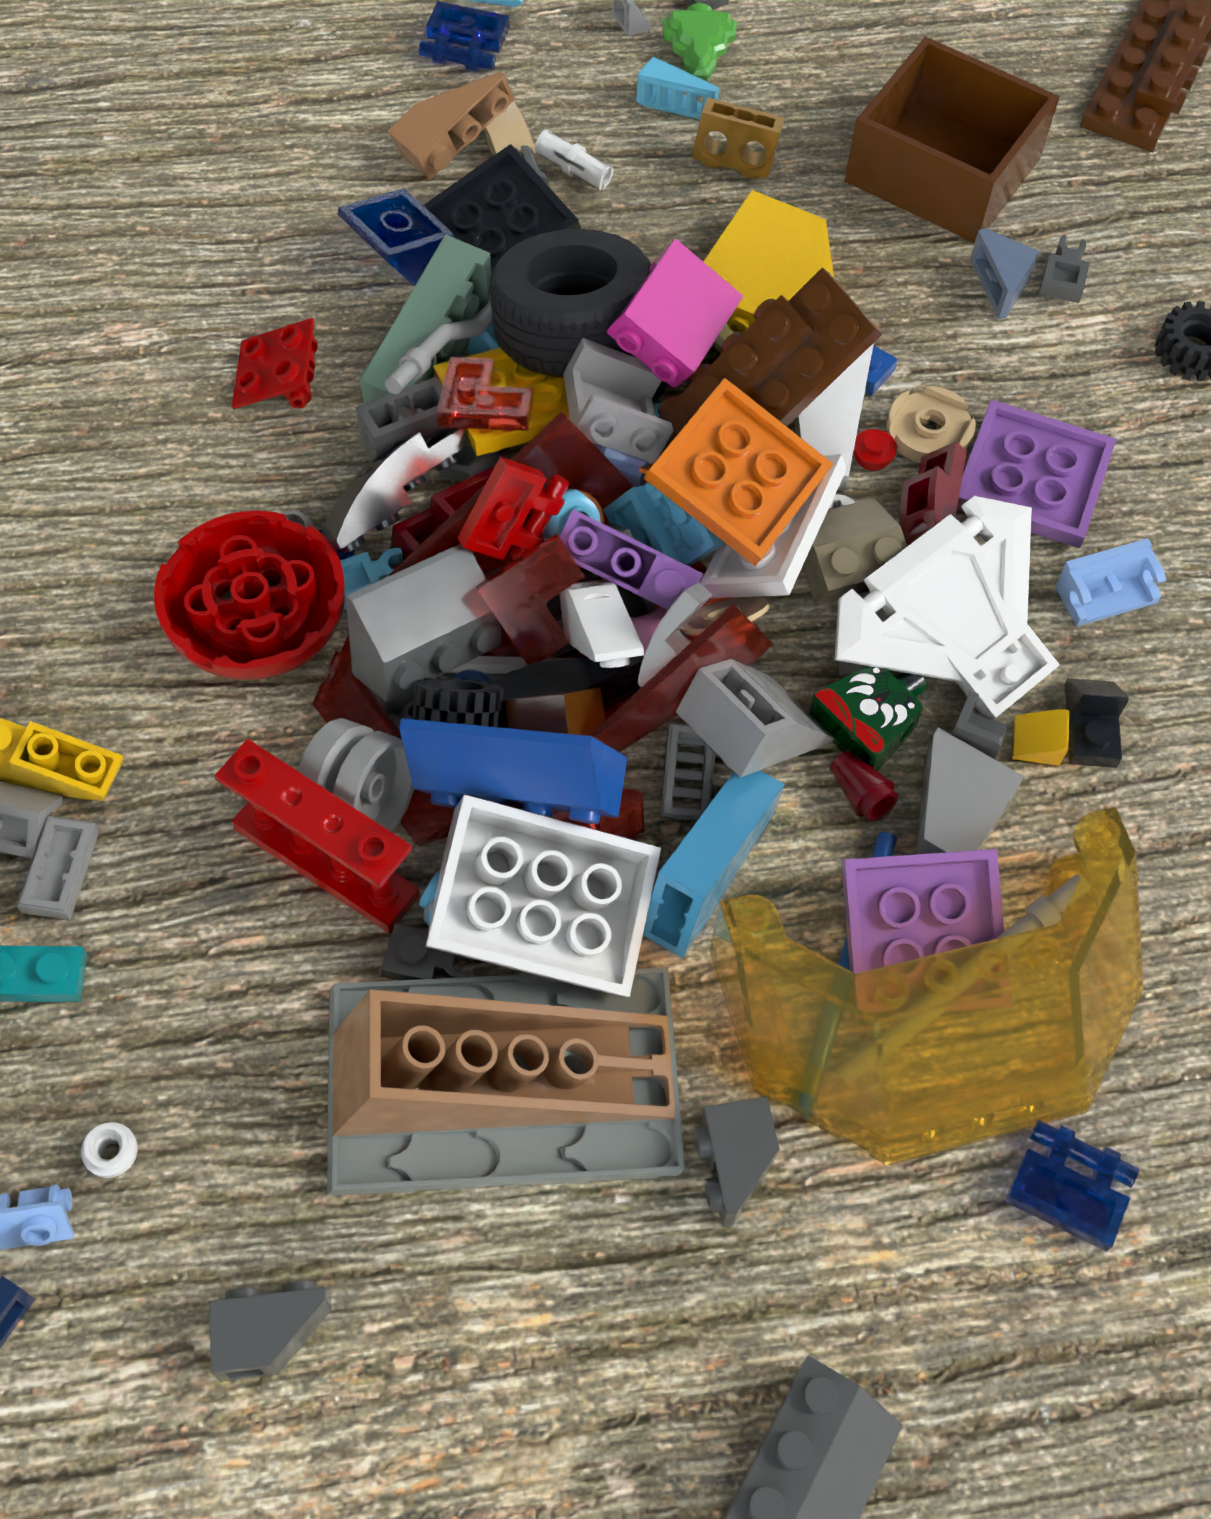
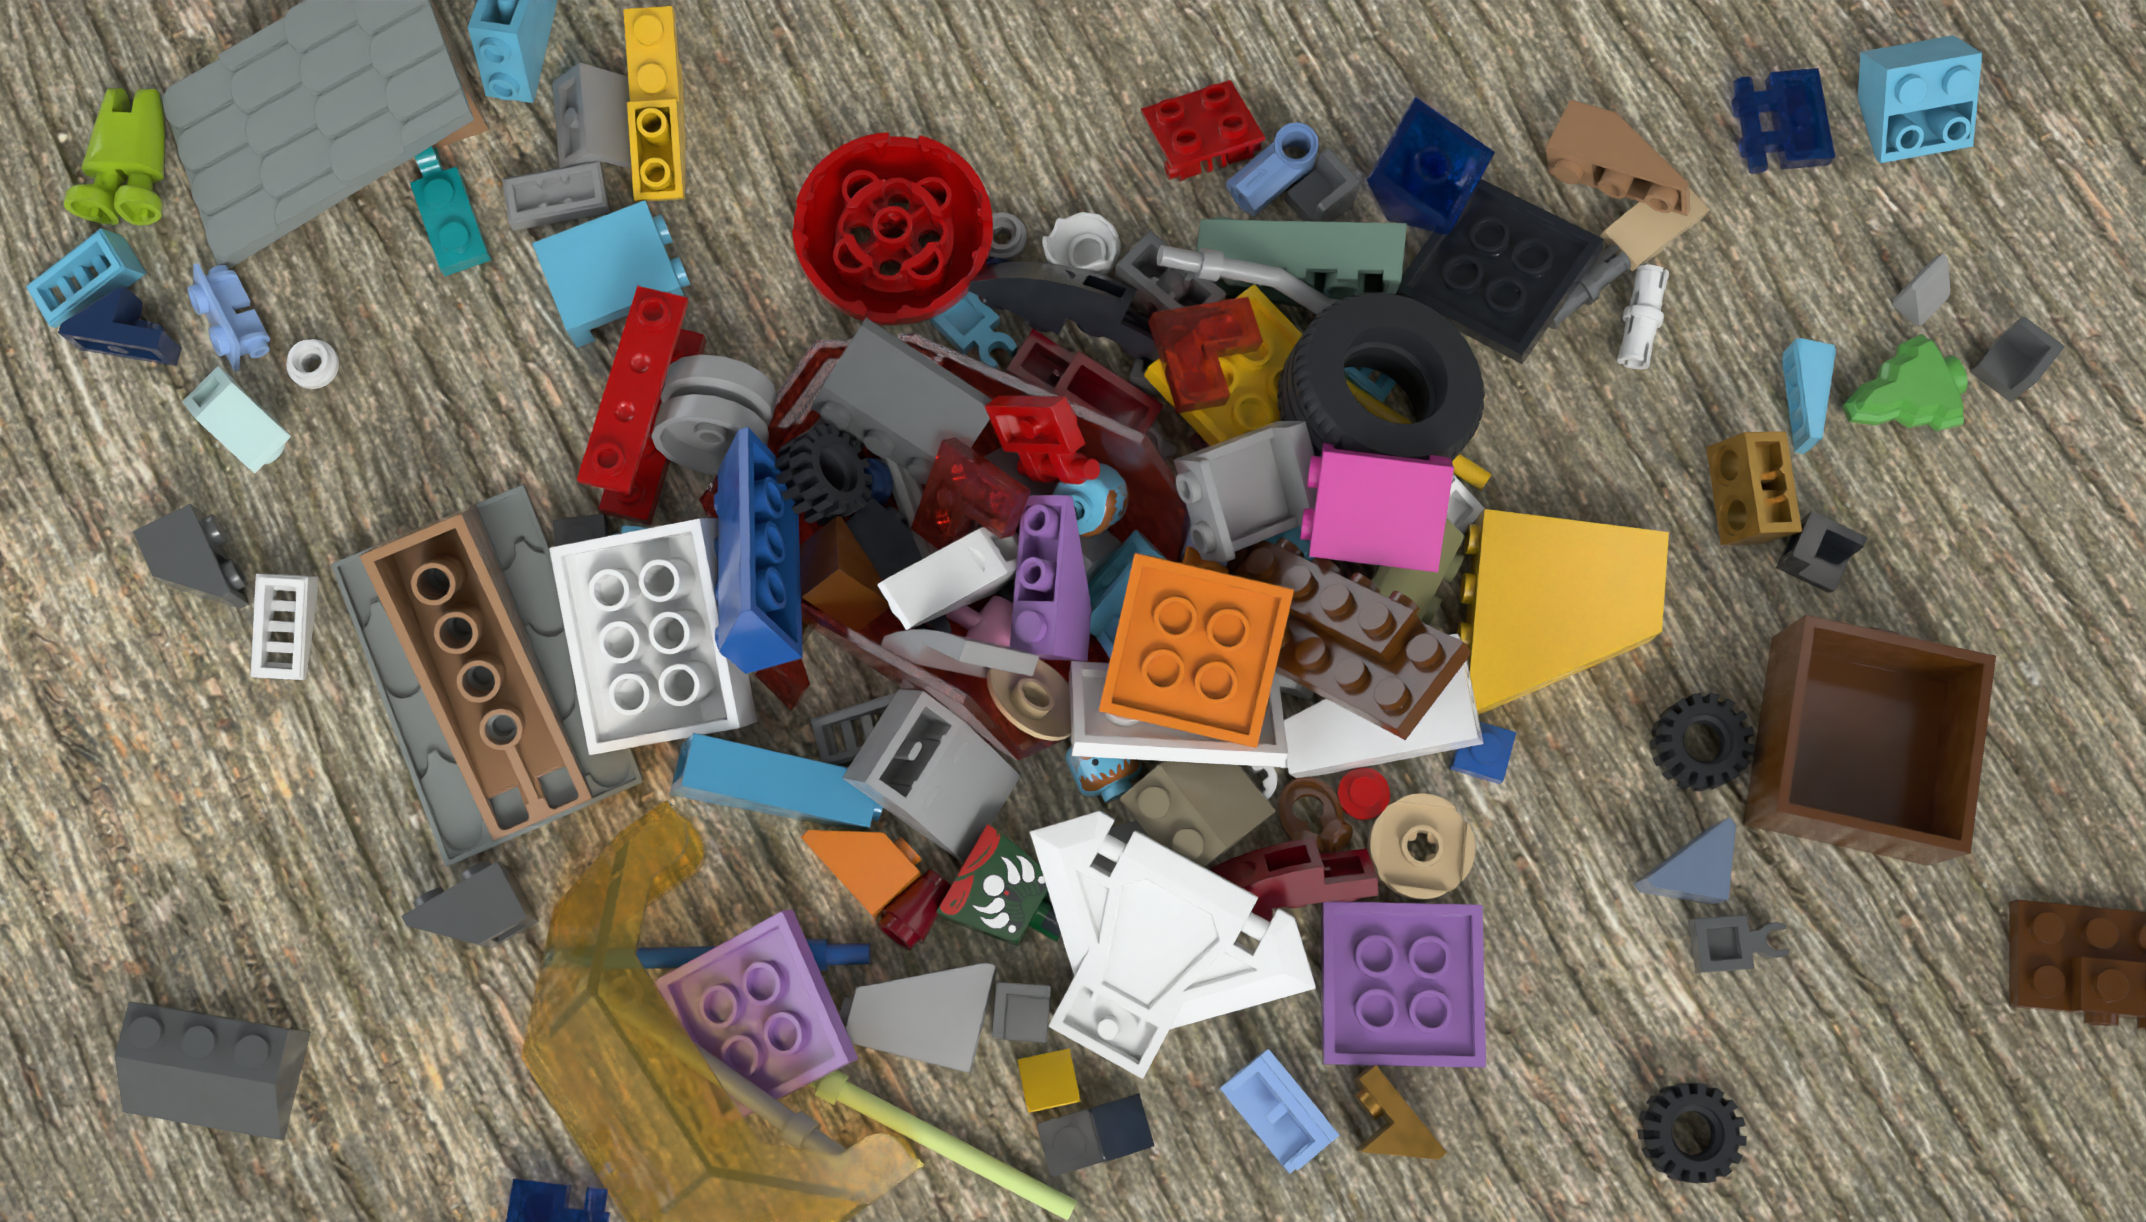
camera: 70 degrees right, 15 degrees up
none -> light aqua slope [182,366,291,473]
none -> white slope [251,574,318,680]
none -> medium azure panel [532,200,691,348]
none -> orange slope [801,830,922,920]
none -> yellowish green bar [808,1070,1077,1220]
none -> white hair [1042,212,1121,276]
none -> medium azure head [1065,738,1142,803]
none -> medium blue piece [1226,122,1319,217]
none -> reddish brown piece [1278,777,1353,854]
none -> dark grey panel [1285,148,1361,222]
none -> pearl gold slope [1352,1065,1447,1160]
none -> black tyre [1650,693,1755,791]
none -> black panel [1776,511,1867,593]

